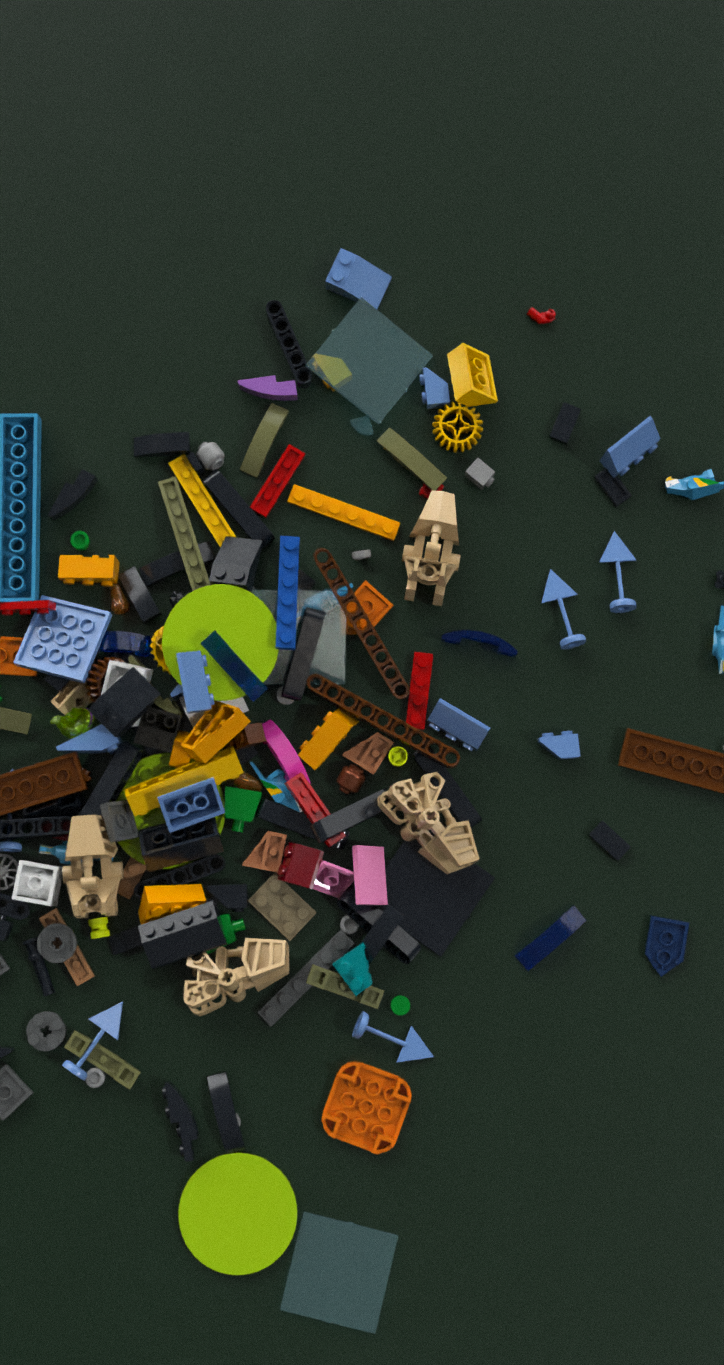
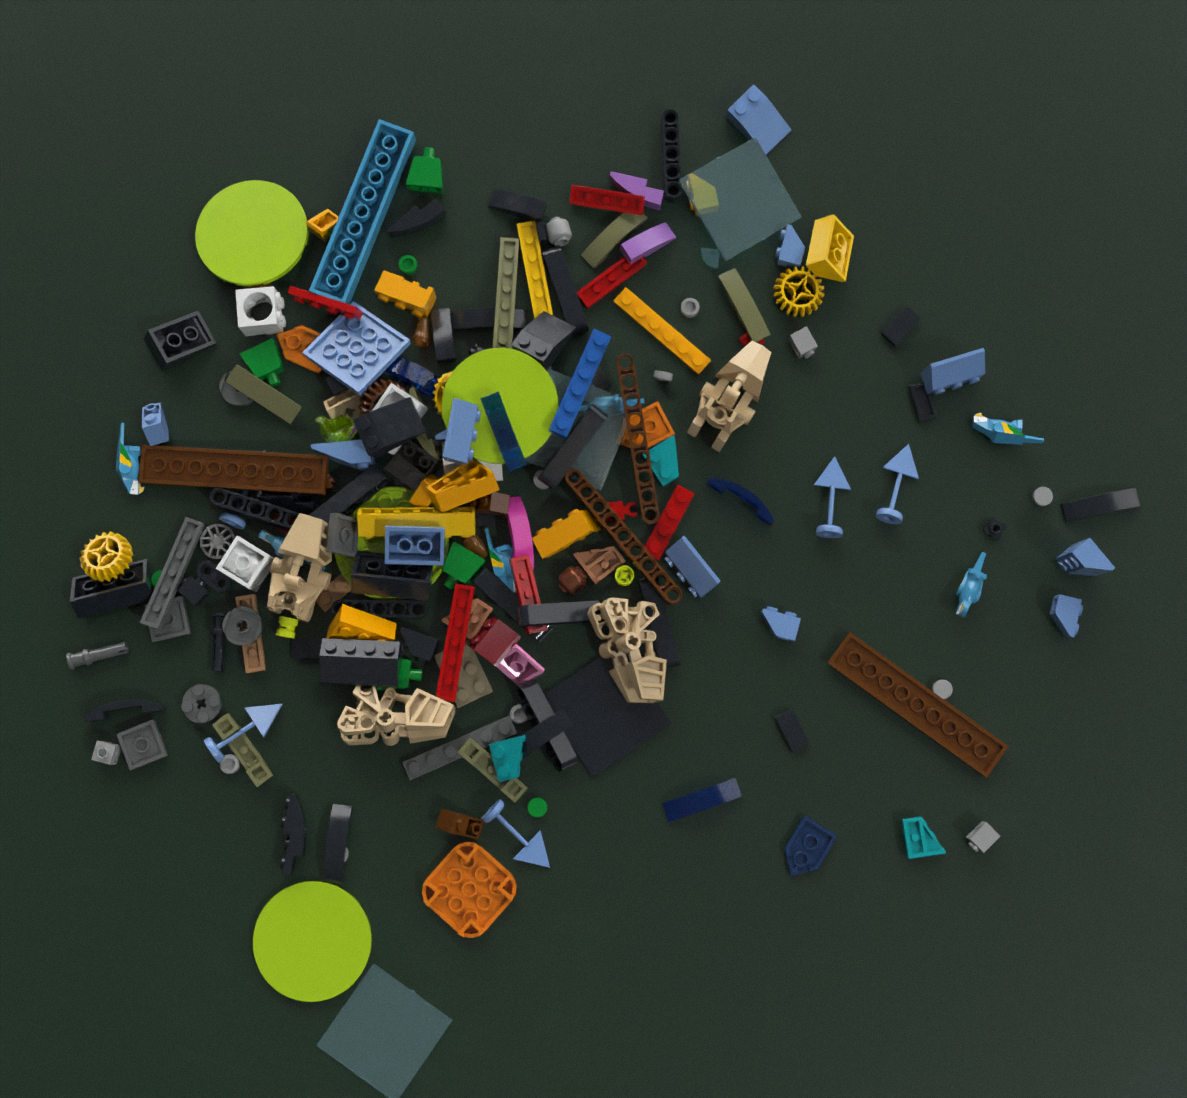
camera: 20 degrees right, 0 degrees up
bright pink tile [352,845,388,906] -> none
red arm [527,307,556,324] -> none
none -> green torso [406,147,443,194]
none -> red plate [436,584,475,702]
none -> reddish brown slope [436,809,484,839]
none -> red plate [569,185,646,215]
none -> red plate [605,501,638,523]
none -> medium lavender slope [620,222,676,265]
none -> teal wing [642,435,679,487]
none -> light grey tile [680,298,700,318]

